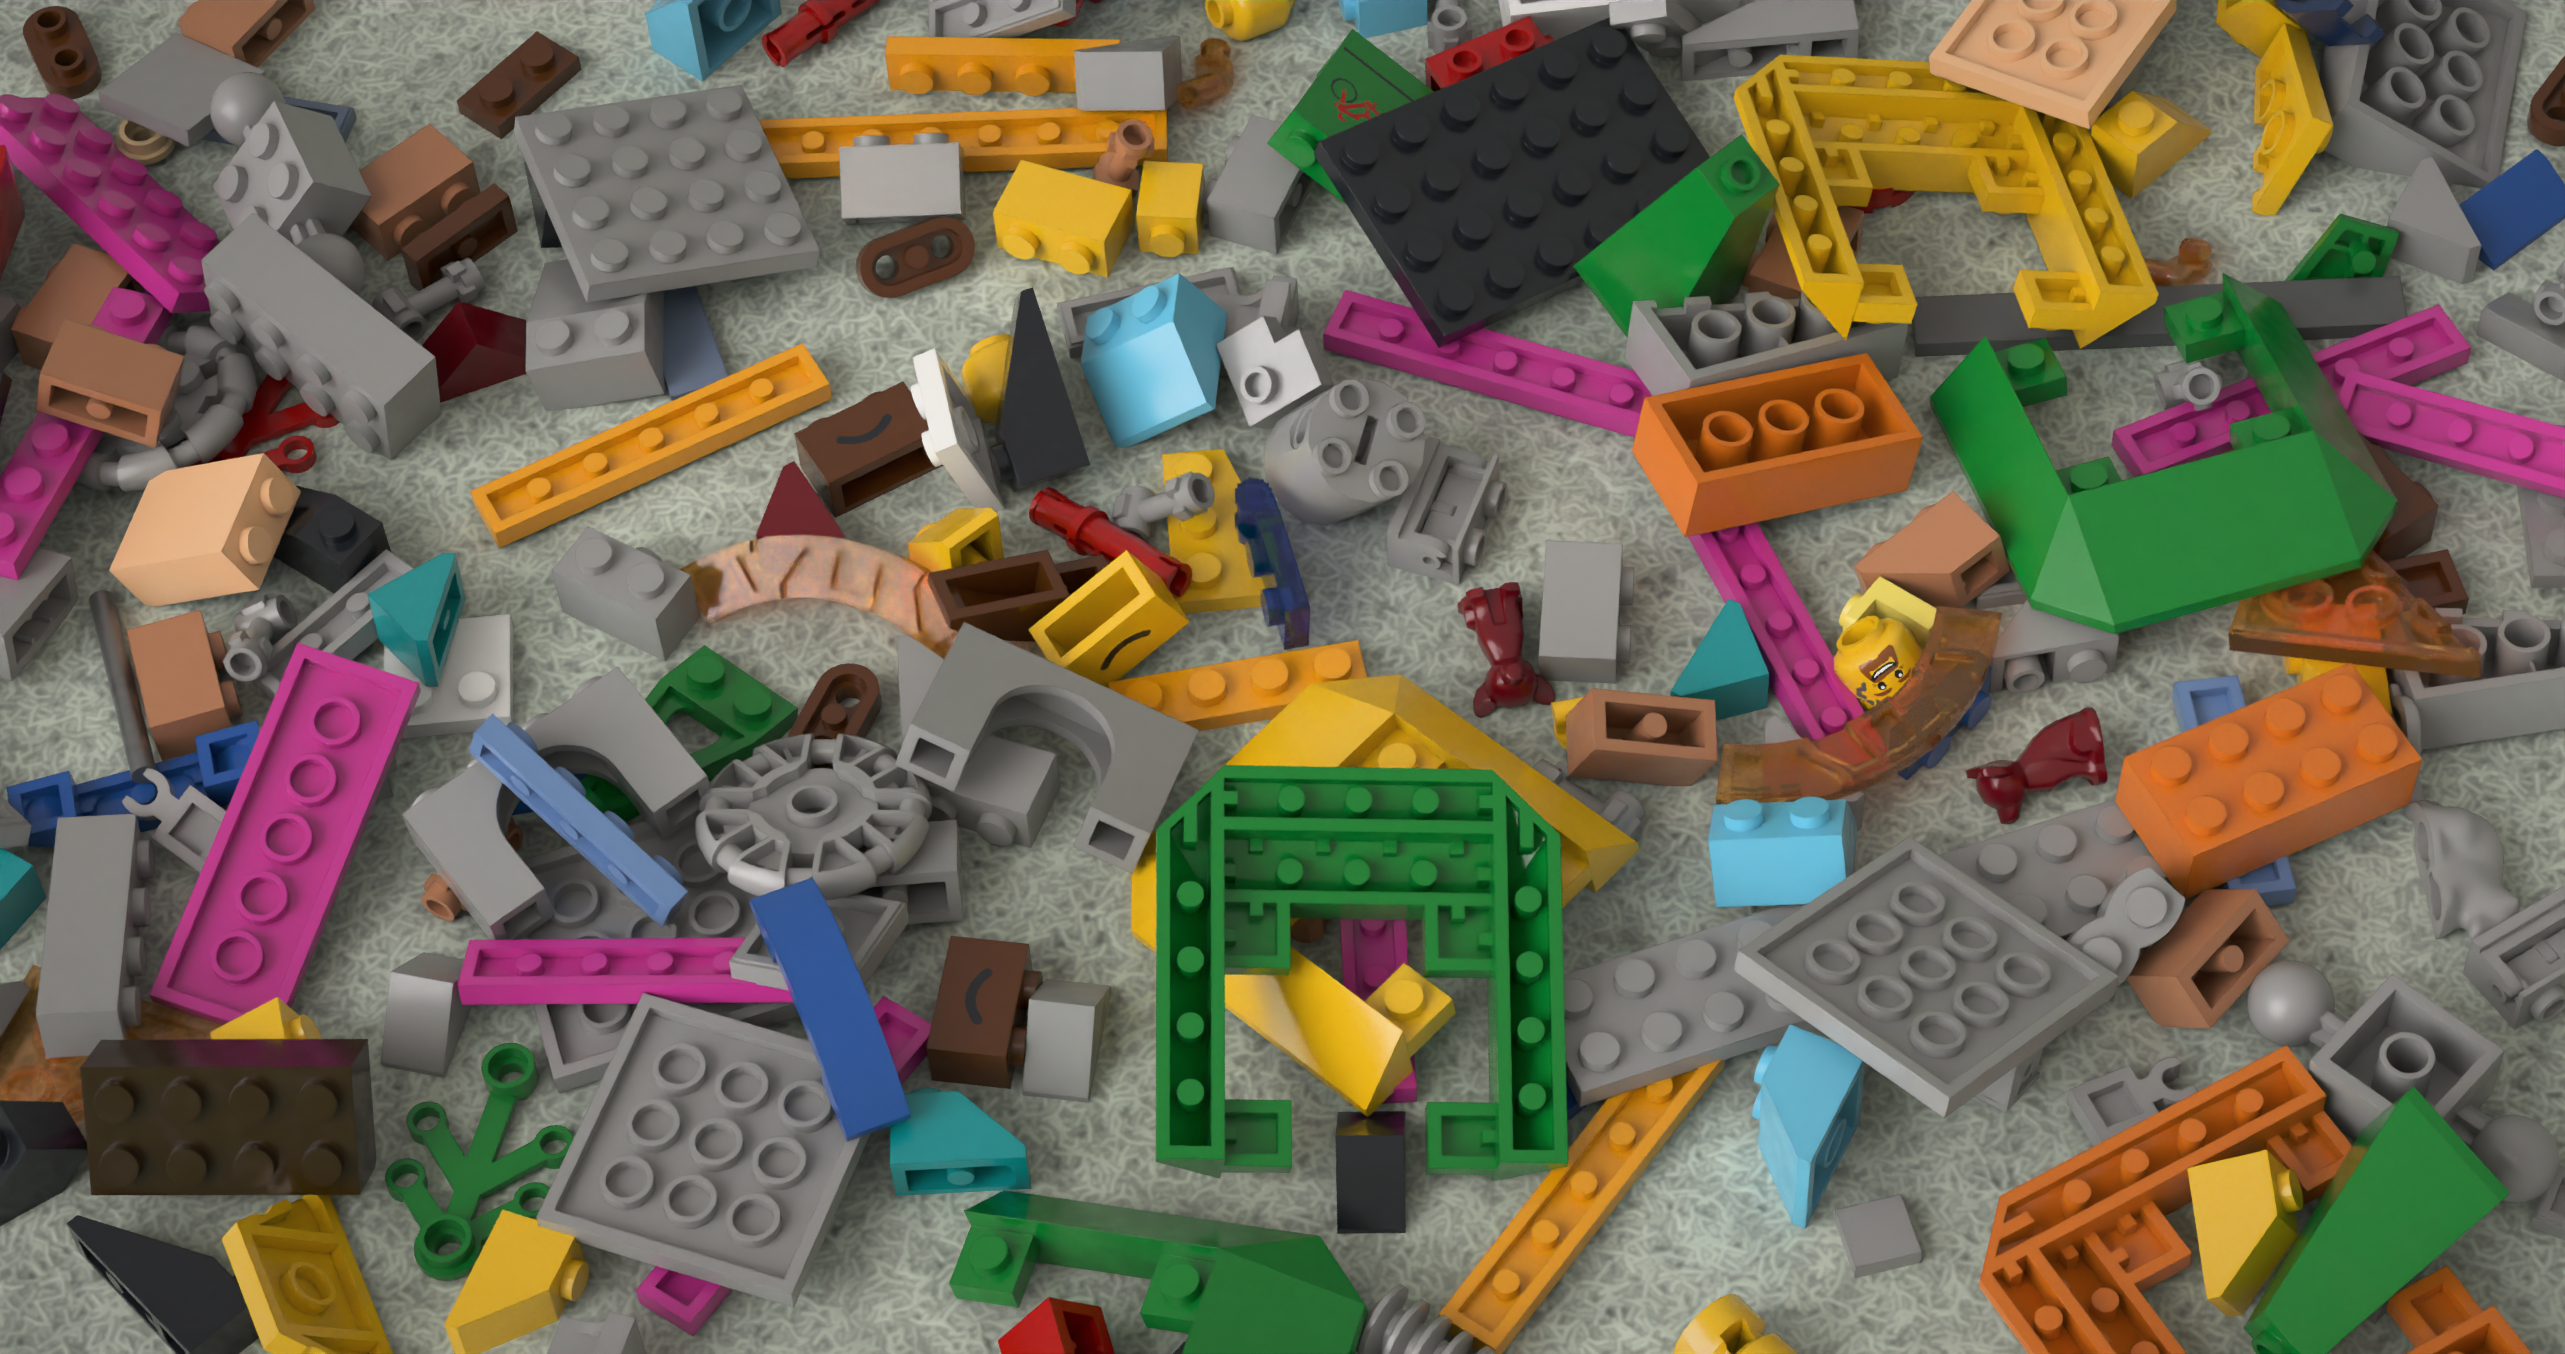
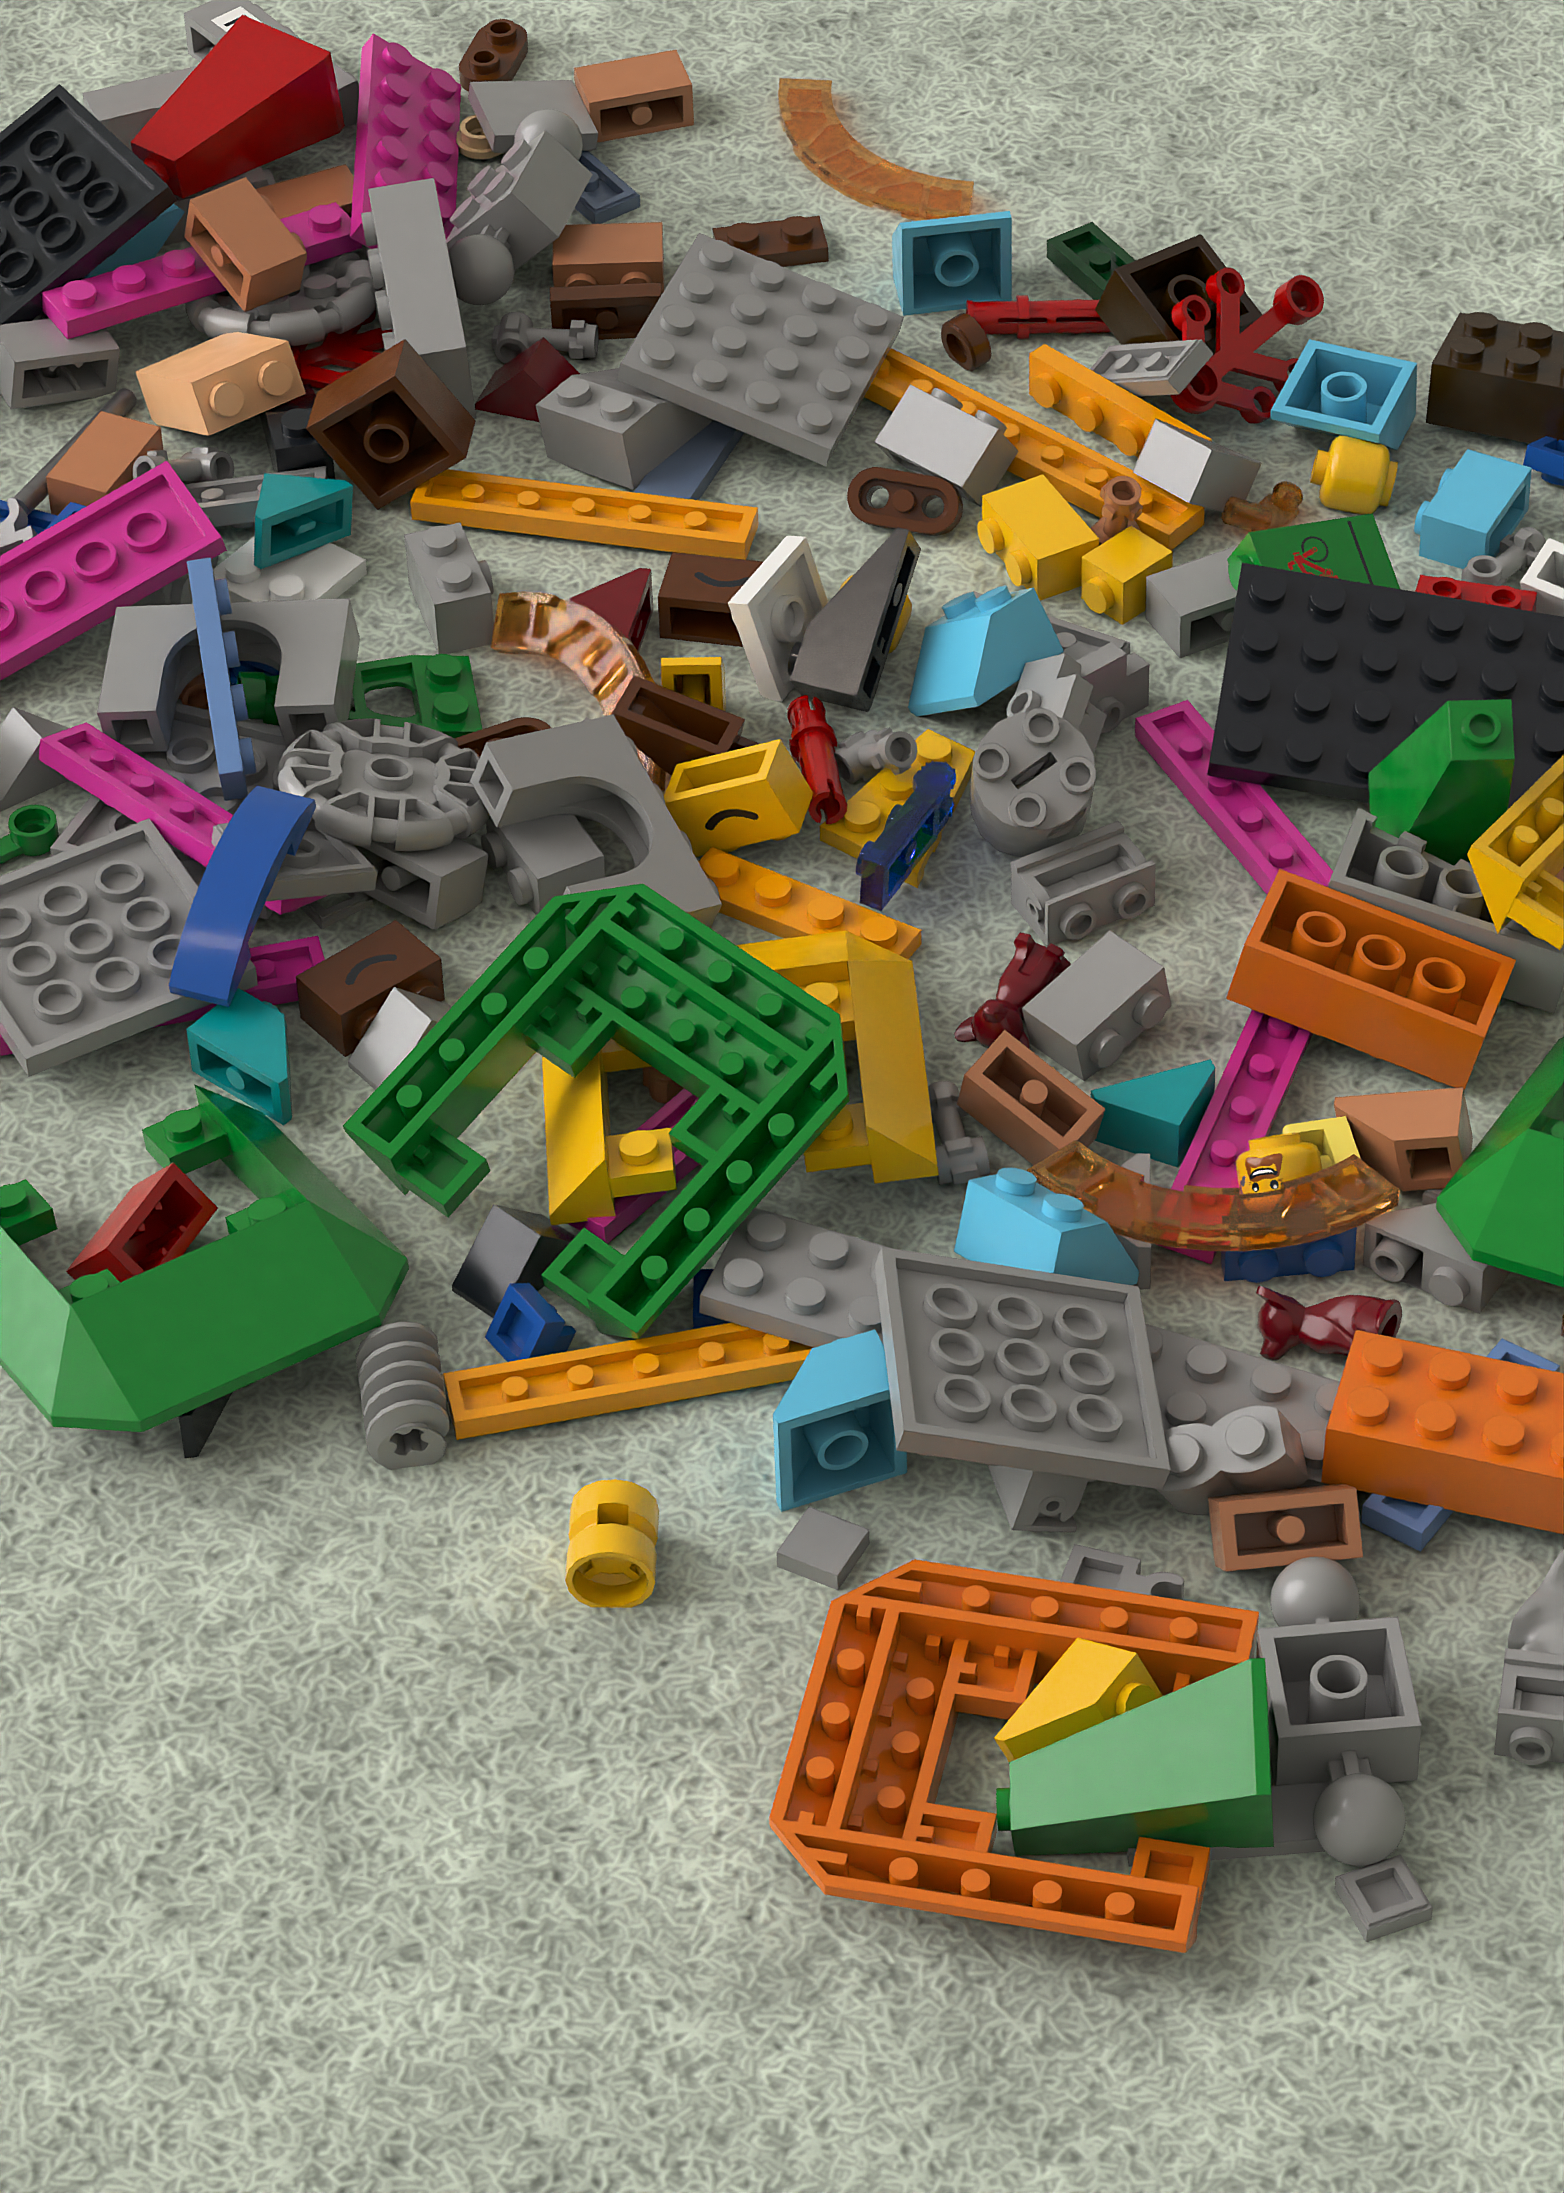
camera: 40 degrees right, 10 degrees down
none -> reddish brown brick [306,339,476,510]
none -> blue tile [485,1283,576,1362]
none -> reddish brown tile [941,313,992,372]

